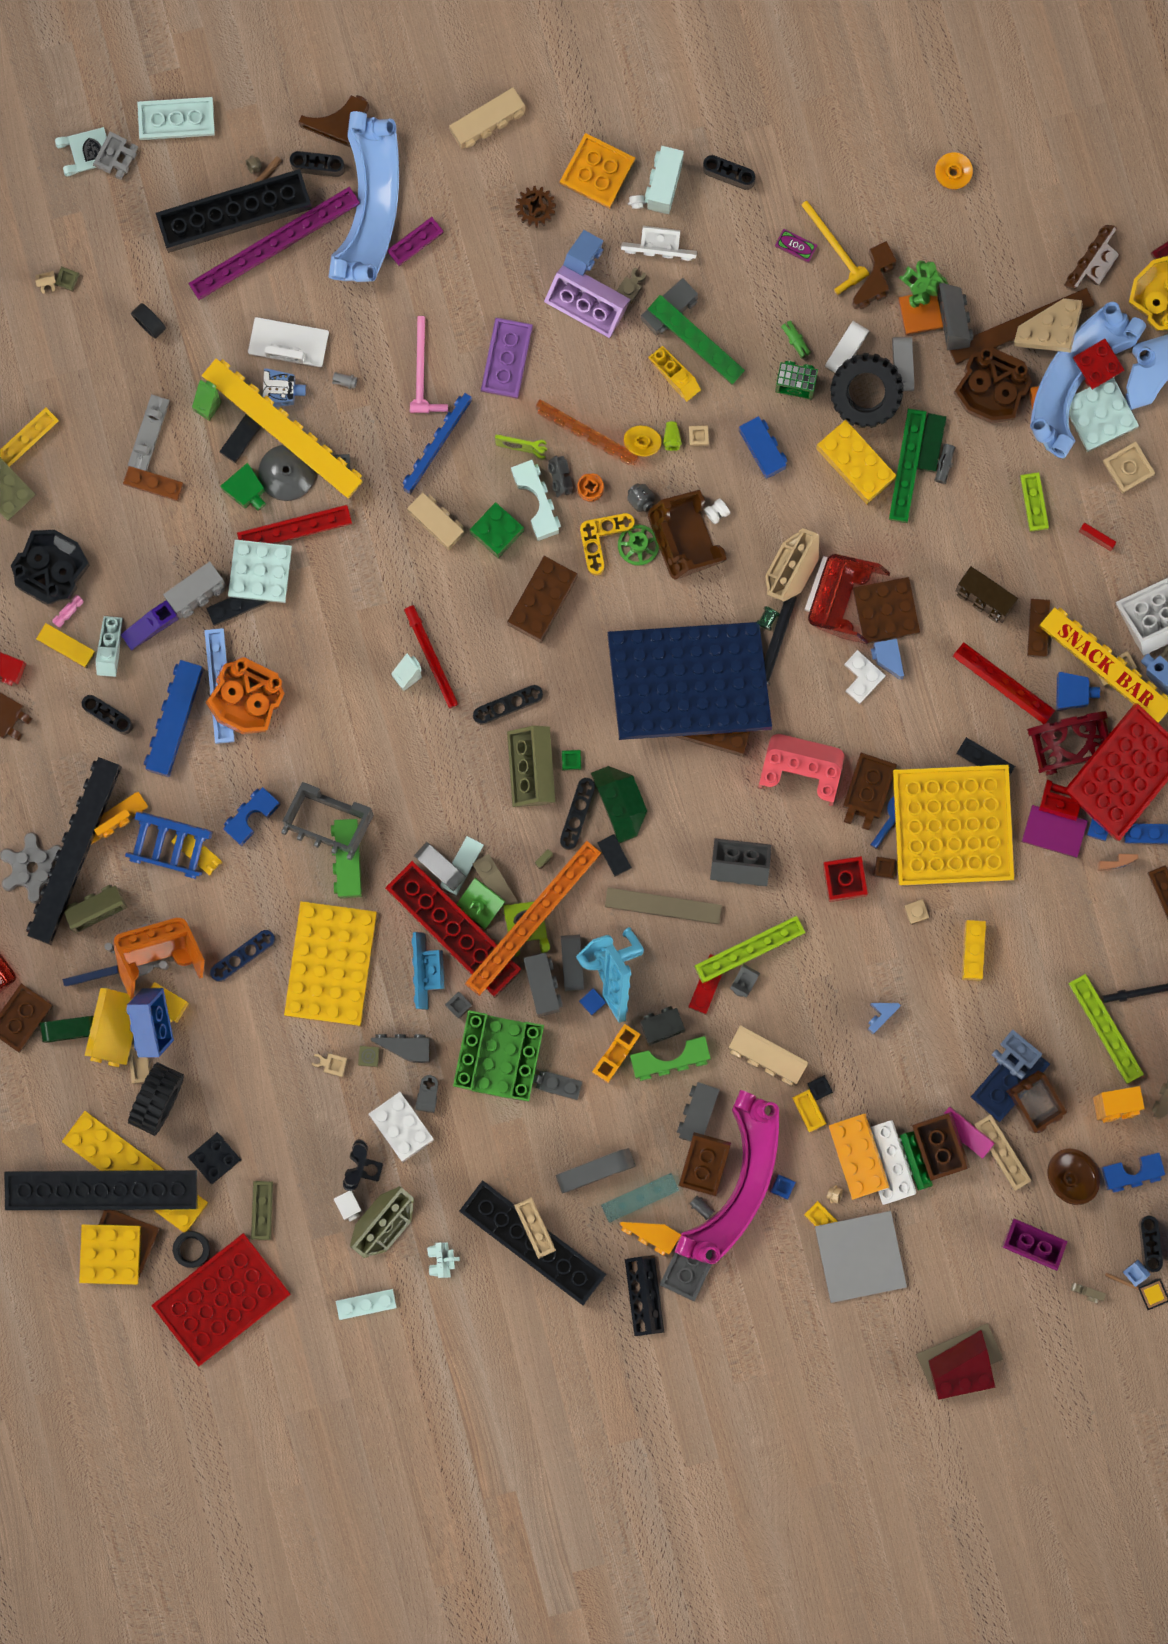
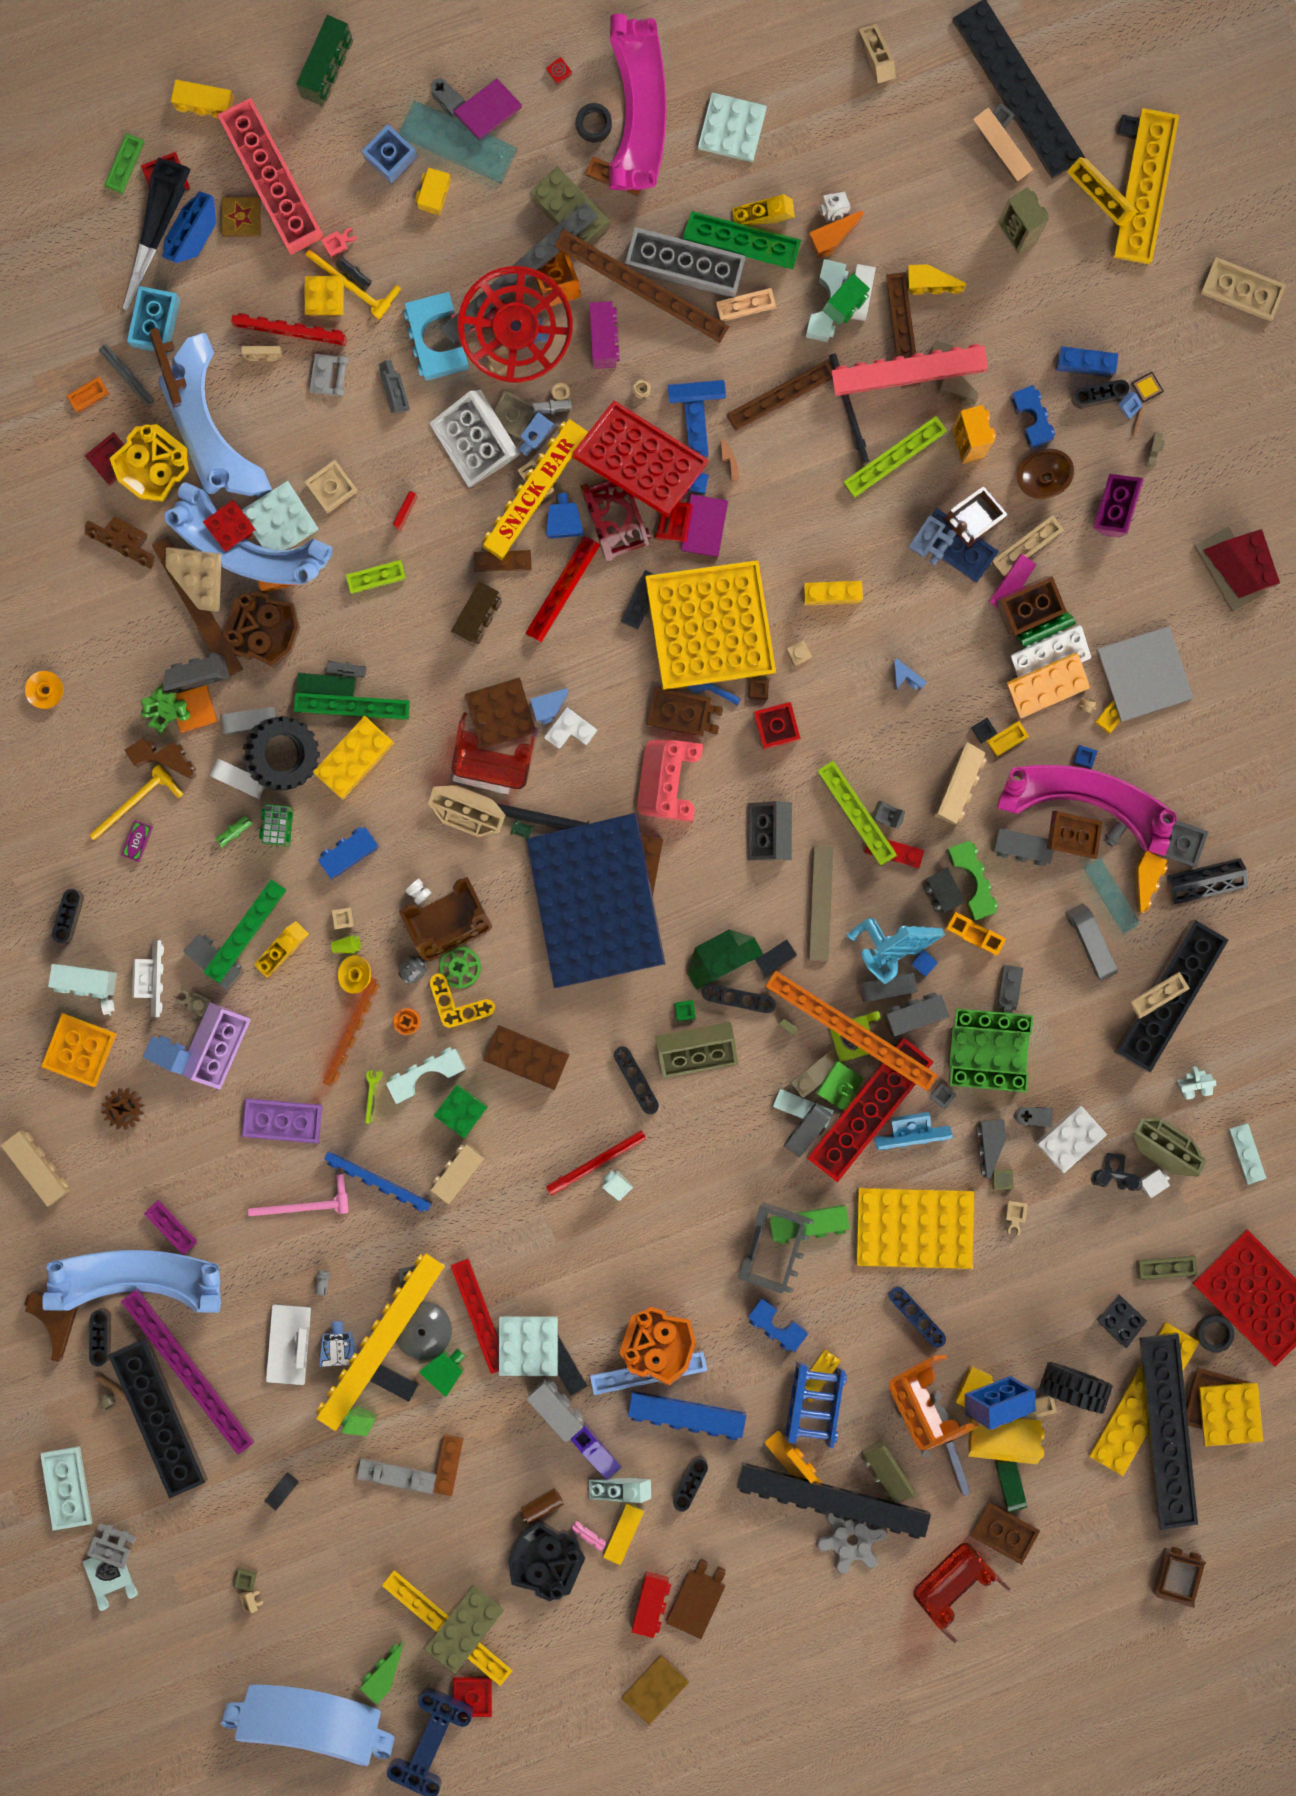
camera: 100 degrees left, 5 degrees up
dark grey hinge [548,456,573,497] -> none
none -> reddish brown brick [520,1488,564,1525]

